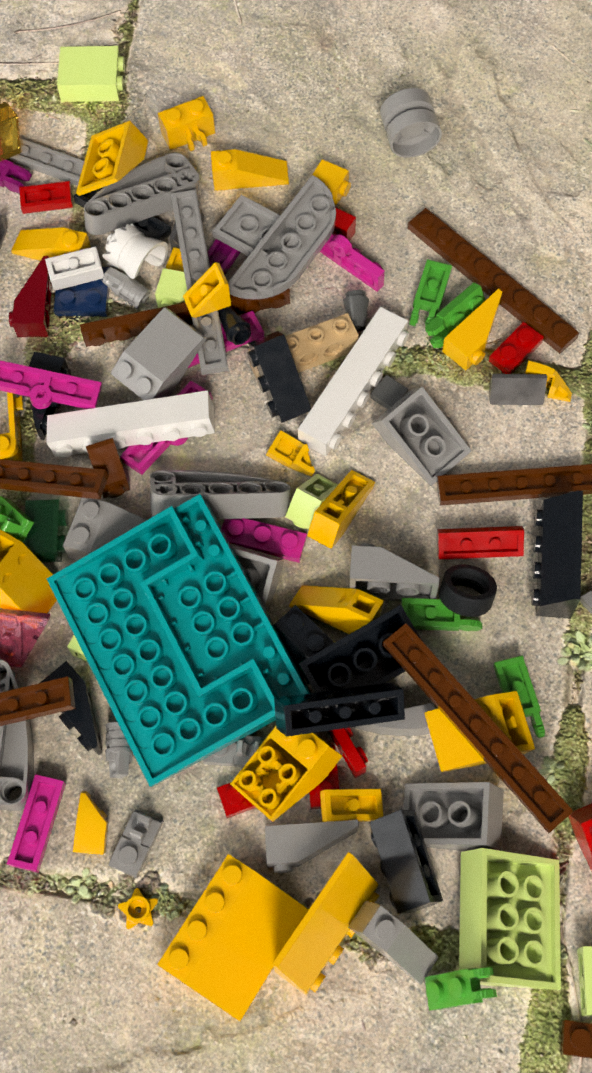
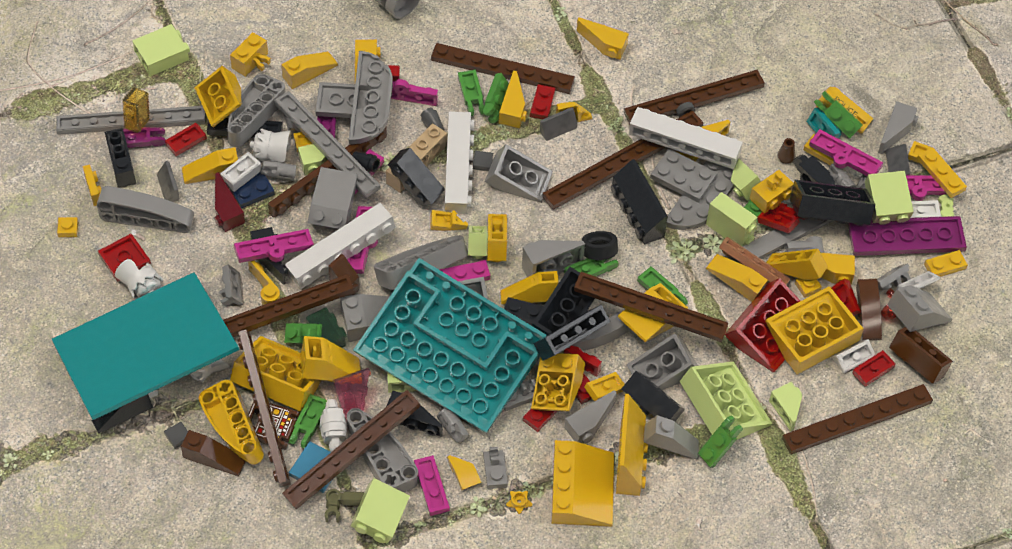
camera: 35 degrees left, 10 degrees down
yellow slope [183,262,231,318] -> none
red plate [437,526,524,560] -> none

